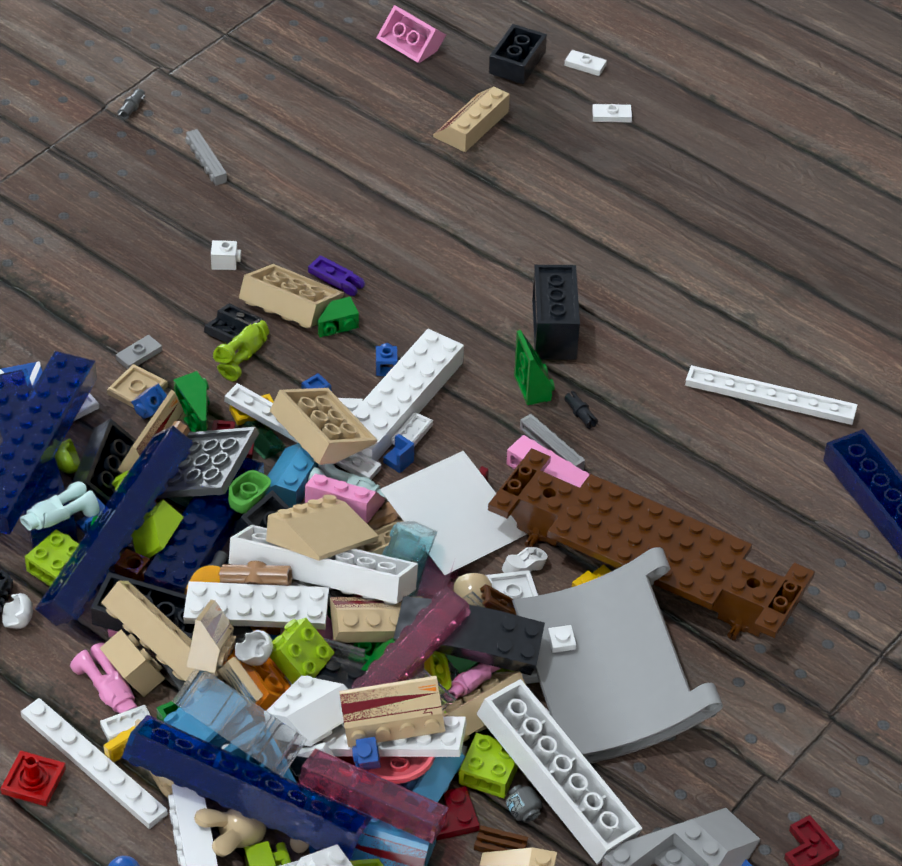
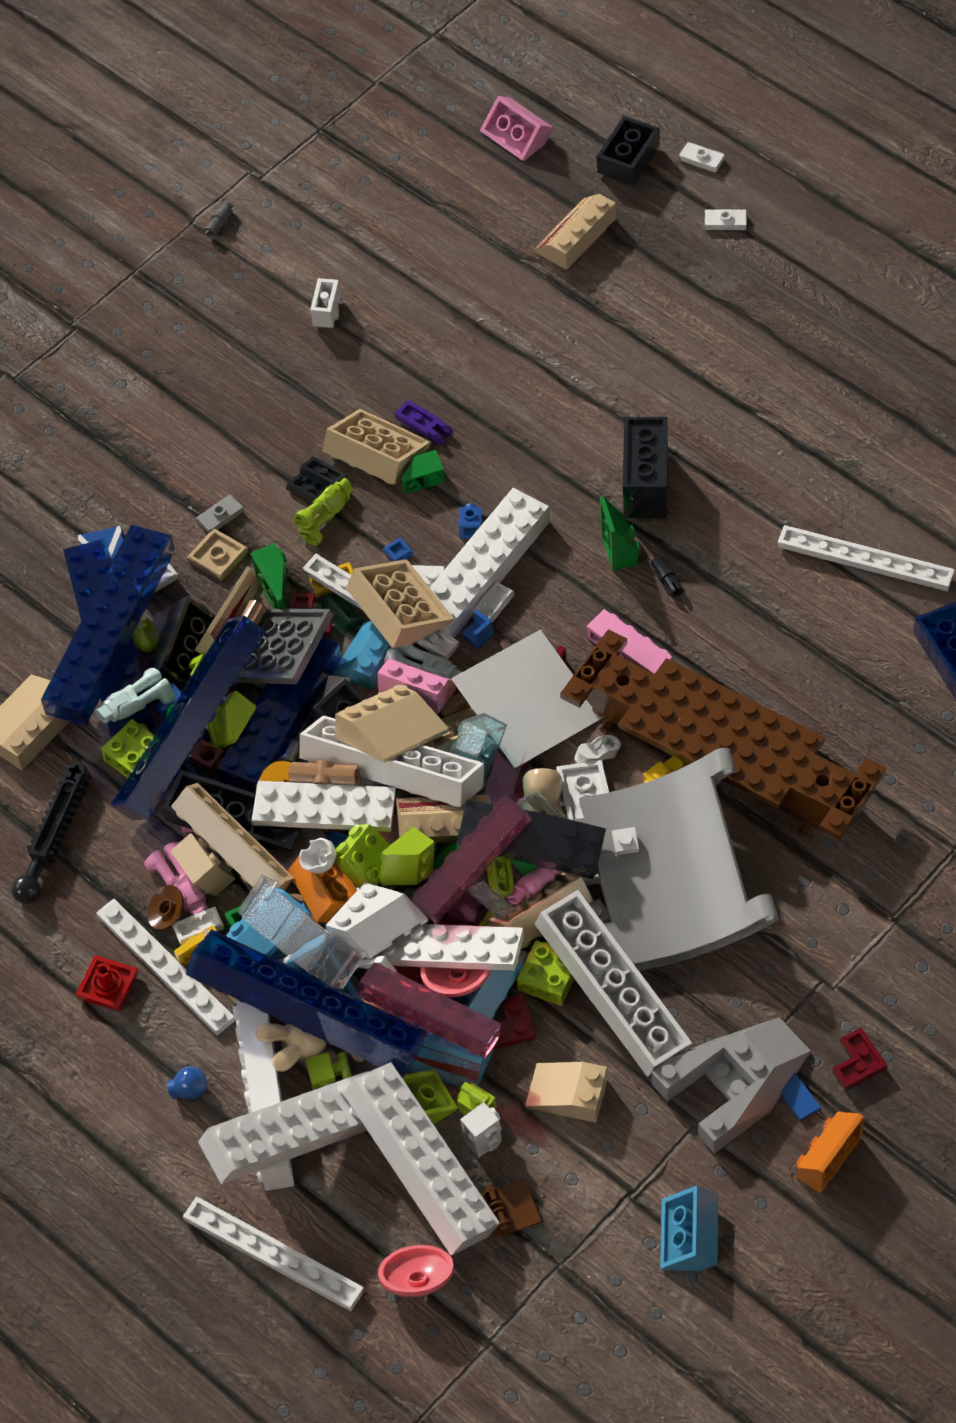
camera: 10 degrees right, 10 degrees up
white hair [2,593,33,629] -> none
blue brick [131,383,167,419] -> none
light grey piece [185,129,227,186] -> none
tan slope [186,599,236,673] -> none
white brick [211,240,241,270] -> none
tan tile [218,657,263,709] -> none
bright green piece [228,470,271,514] -> none
tan slope [339,676,445,747] -> none
blue brick [352,737,381,771] -> none
reddish brown tile [474,825,528,853] -> none
reddish brown tile [480,584,517,615] -> none
dark grey head [506,785,542,823] -> none
light grey piece [520,414,585,470] -> none
none -> reddish brown dish [147,885,184,930]
none -> white brick [310,278,343,328]
none -> lime slope [380,826,434,885]

